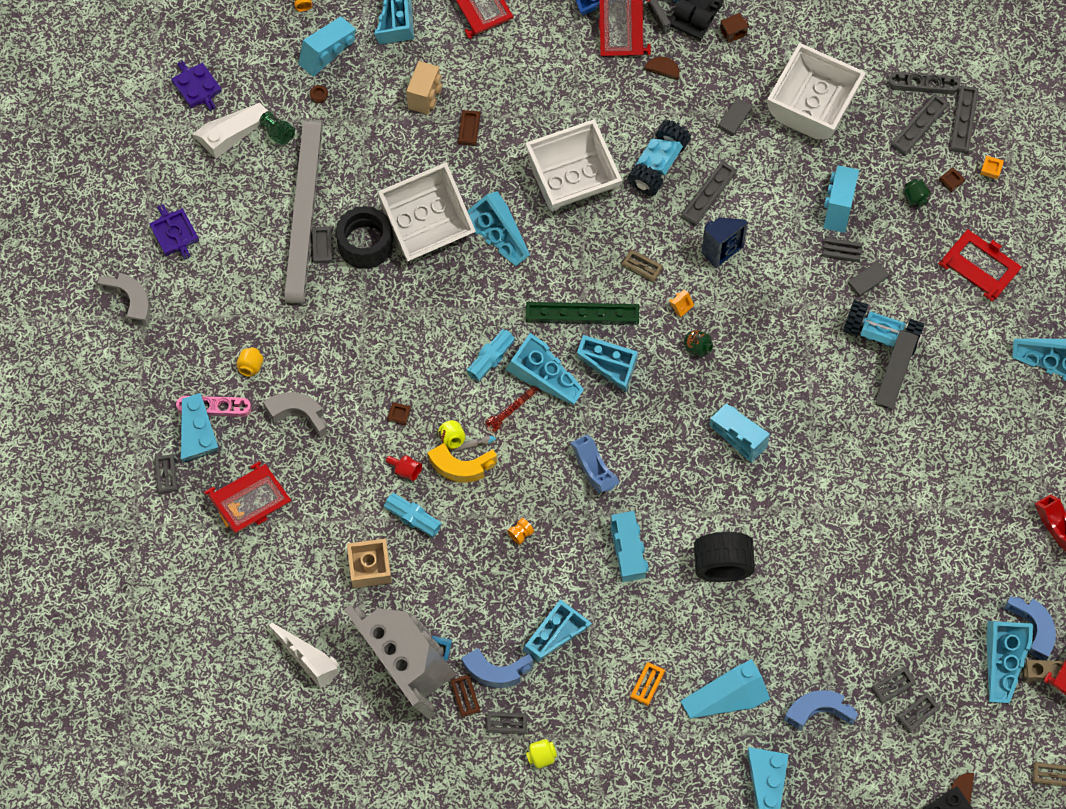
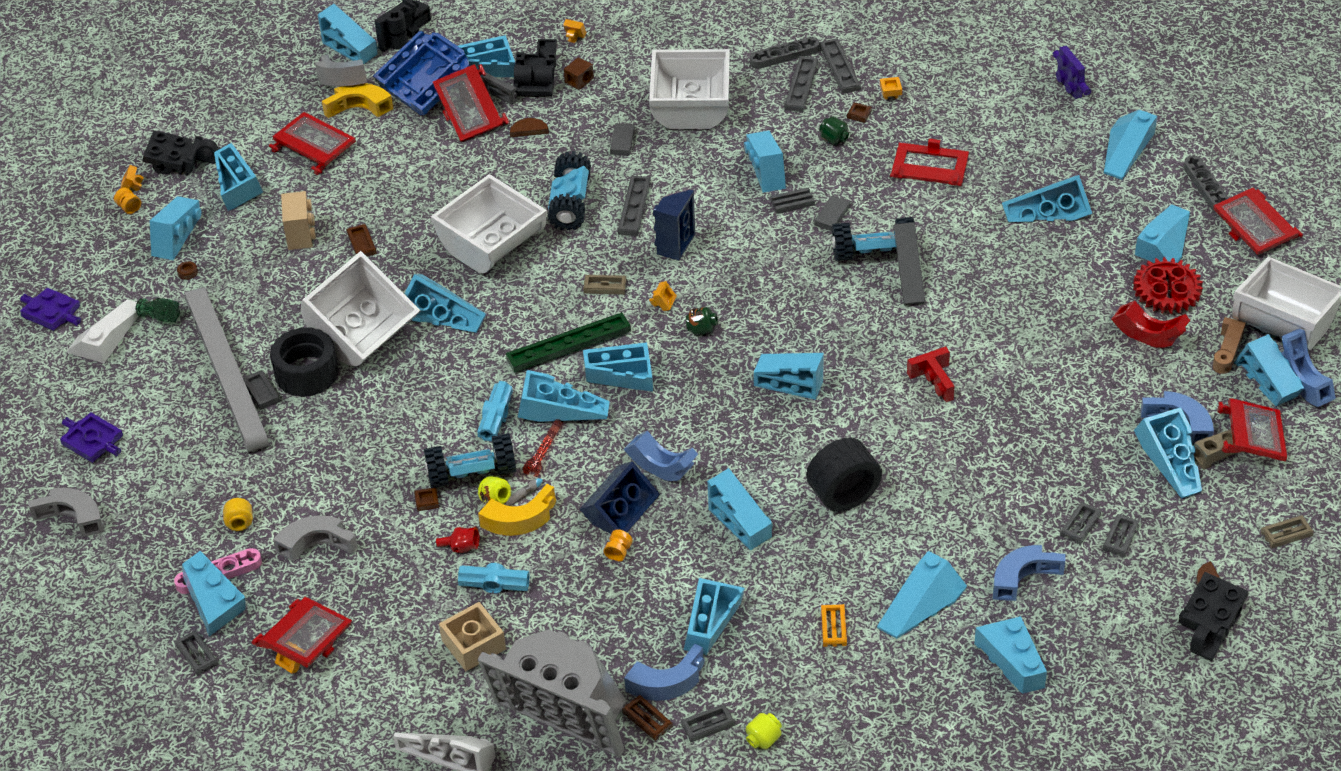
camera: 25 degrees left, 20 degrees down
none -> plate [424,433,517,488]
none -> dark blue slope [580,461,660,534]
none -> red bracket [907,346,955,402]

